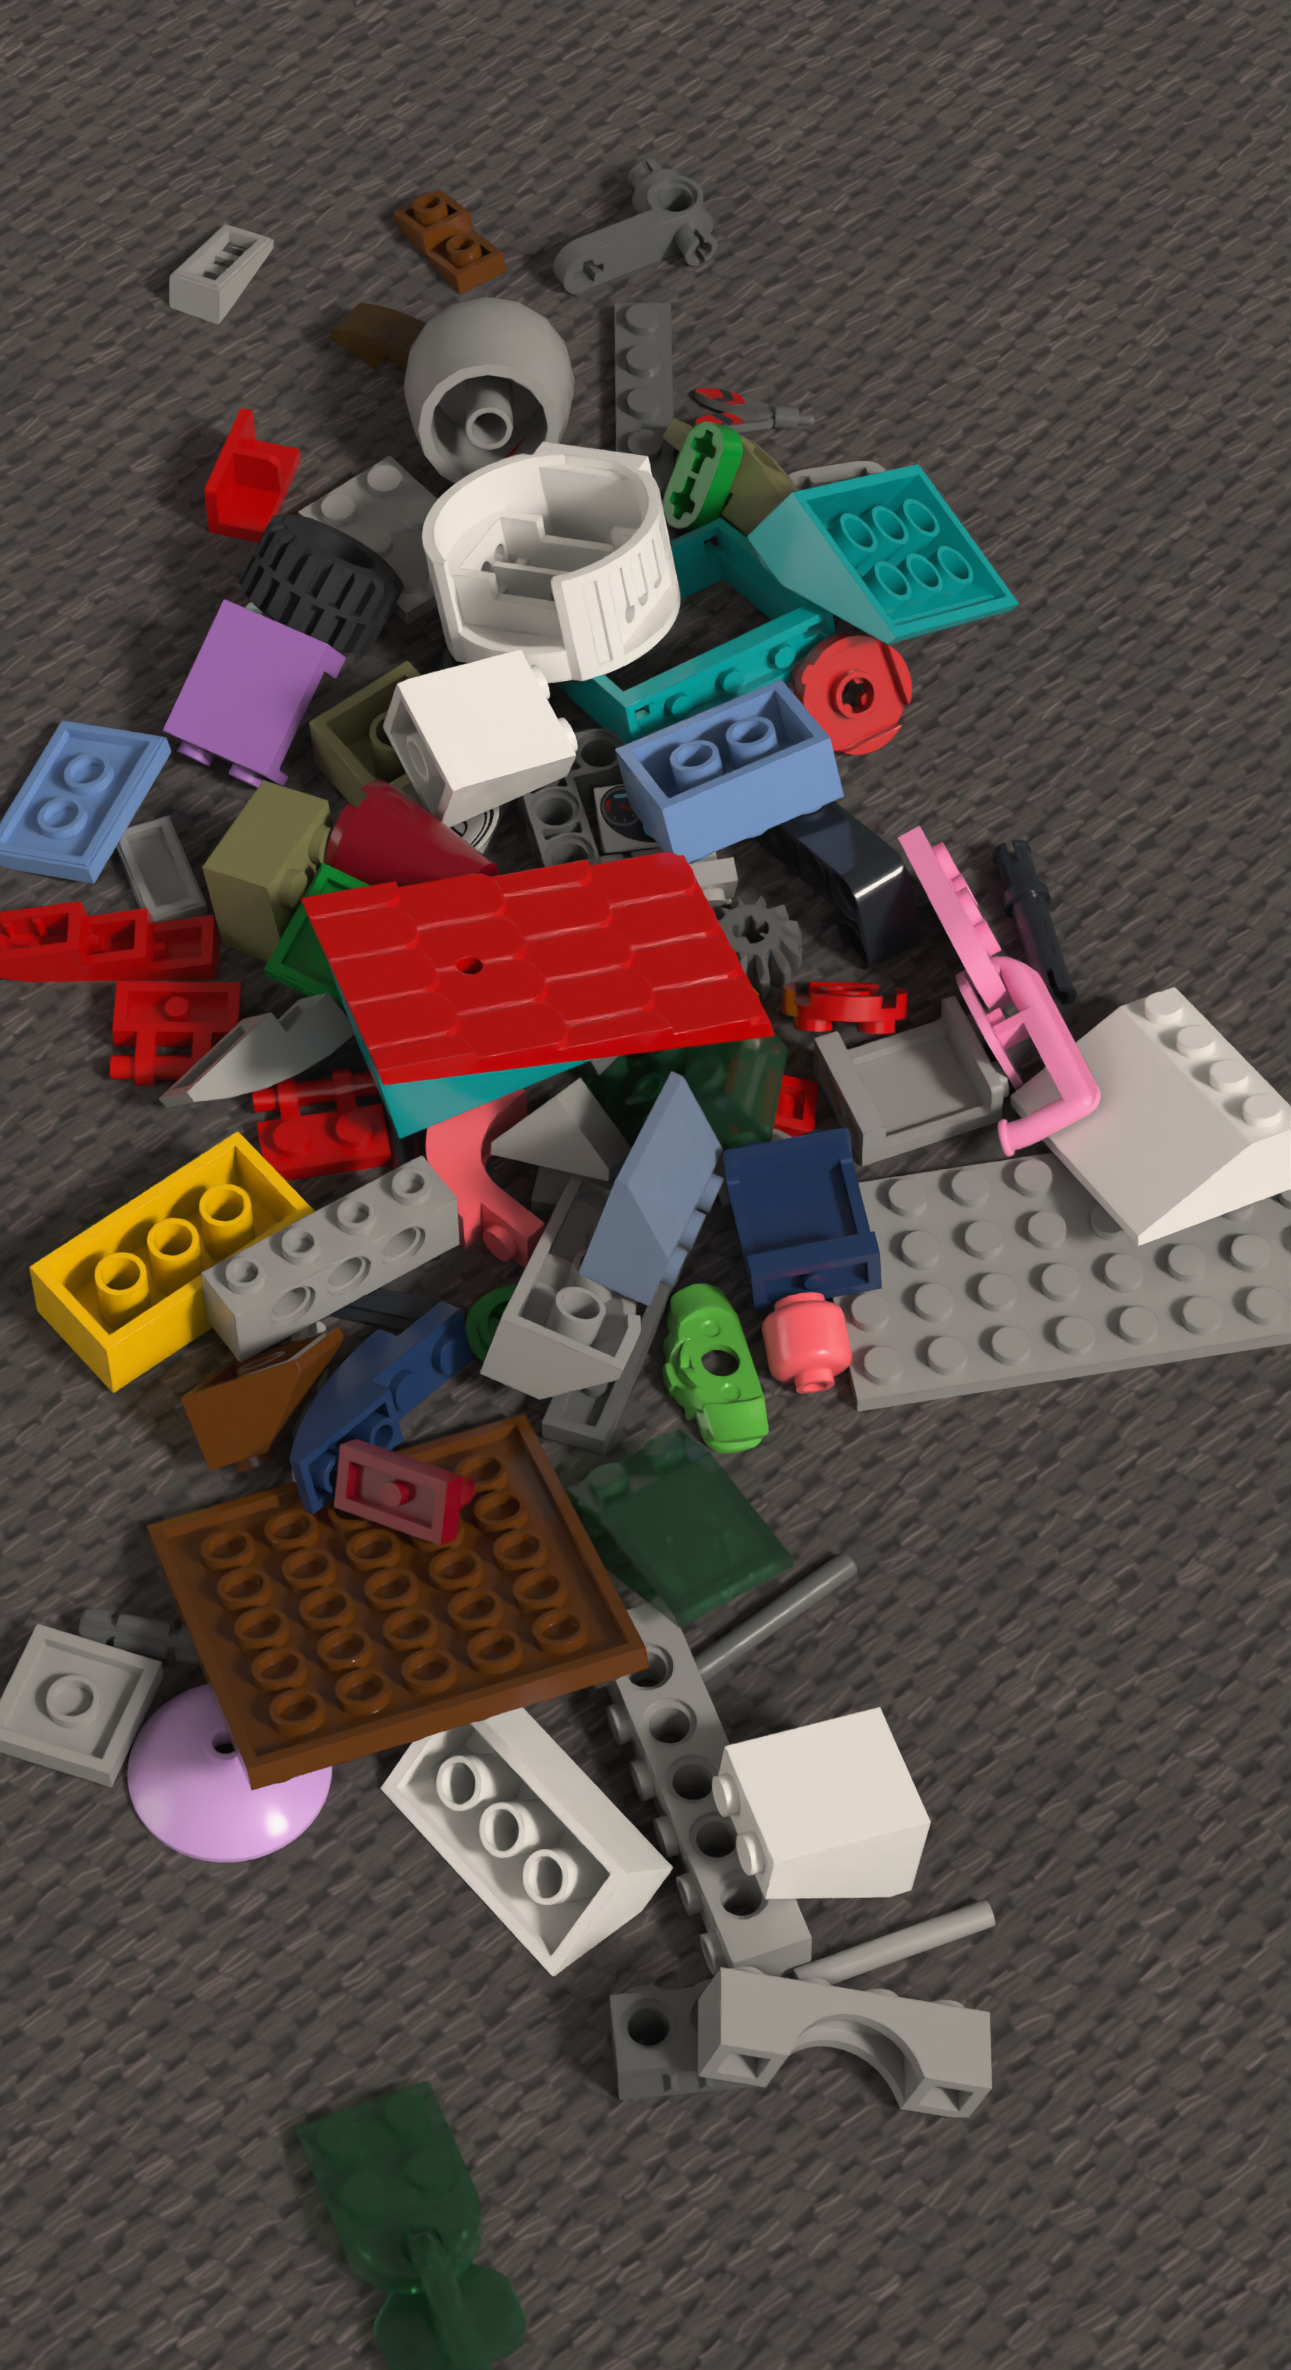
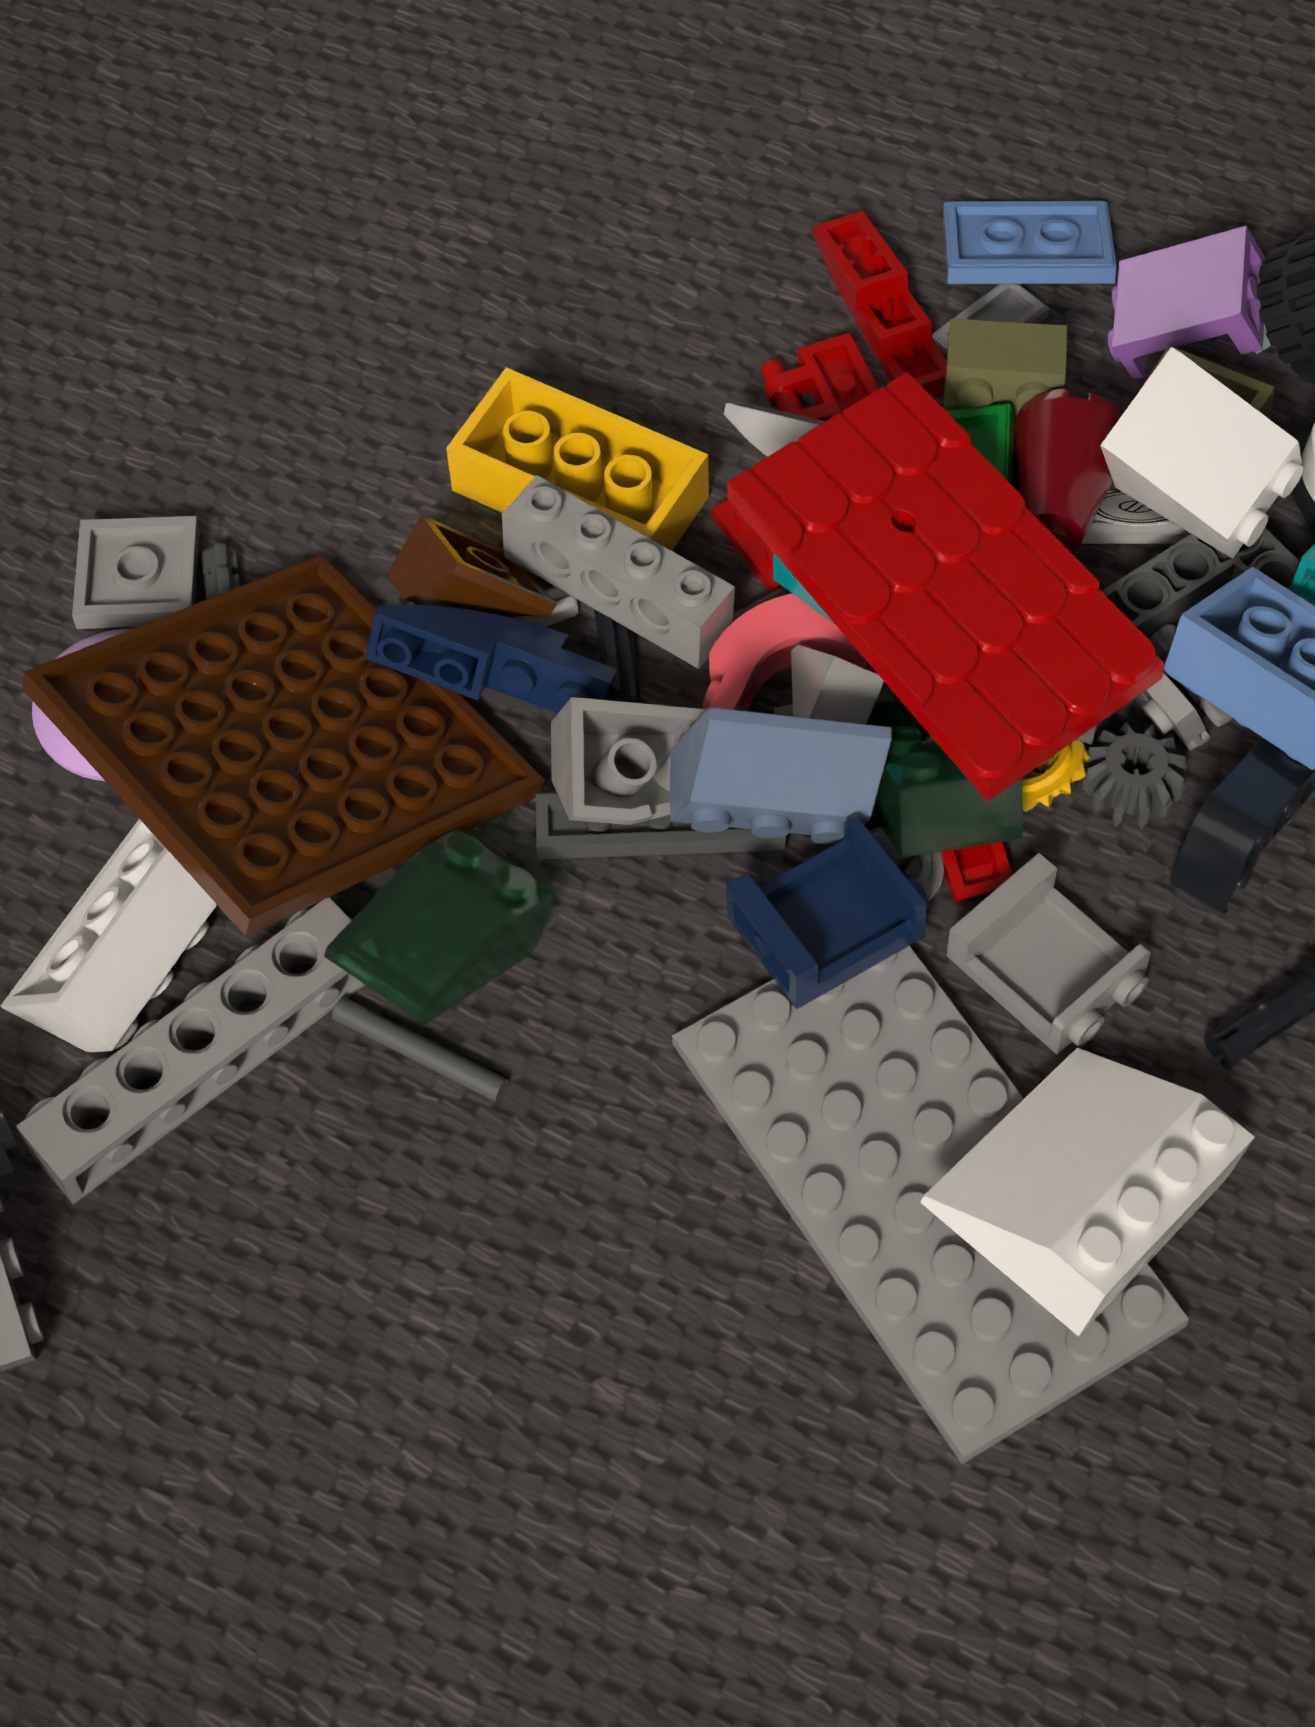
camera: 70 degrees right, 5 degrees up
dark red tile [334,1439,476,1546] -> none
bright green piece [662,1283,769,1454] -> none
white slope [712,1707,931,1899] -> none
coral head [762,1292,852,1394] -> none
red plate [782,981,908,1034] -> none
light grey bar [792,1900,995,1985] -> none
bright pink plate [898,826,1101,1157] -> none

